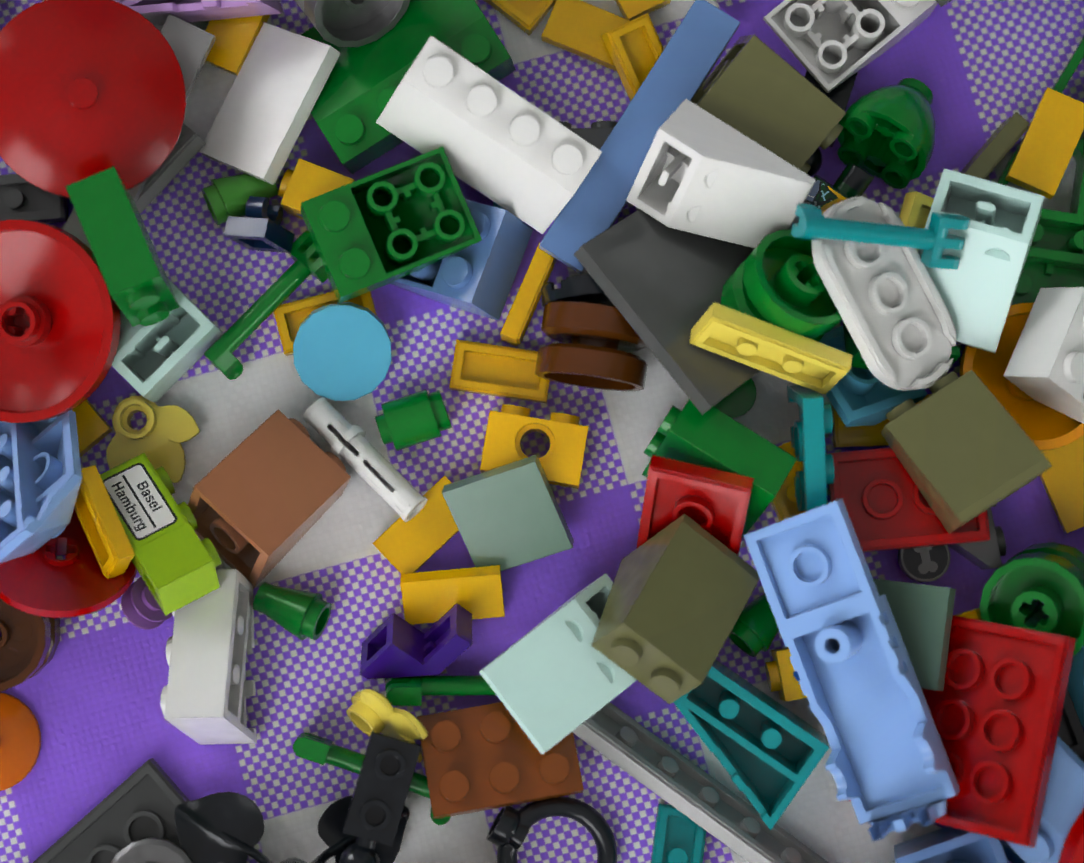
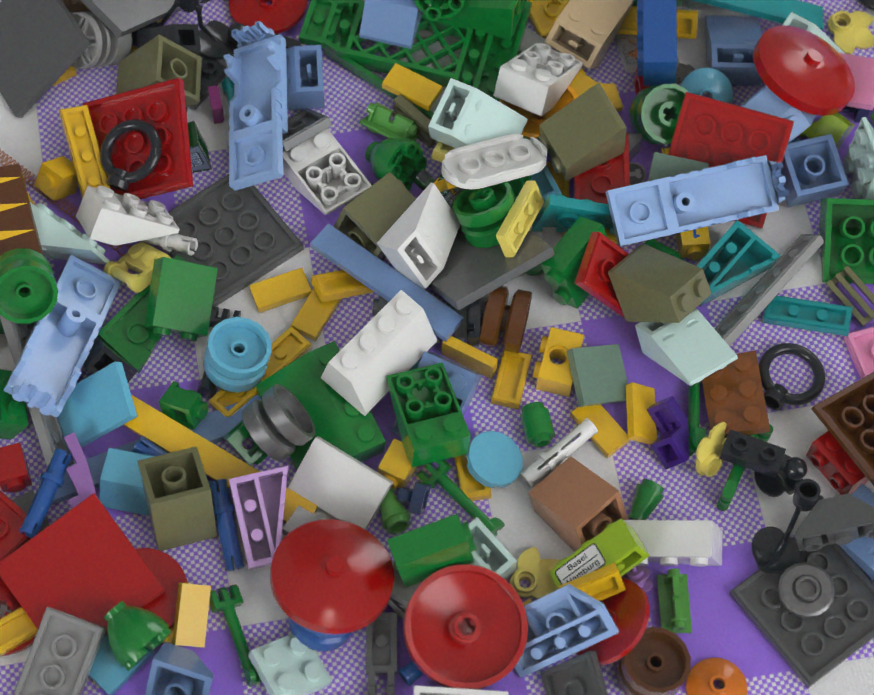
camera: 90 degrees left, 20 degrees down
teal hinge [791,203,970,270] -> none
none -> bright green hinge [359,102,419,141]
none -> bright green hinge [657,569,692,633]

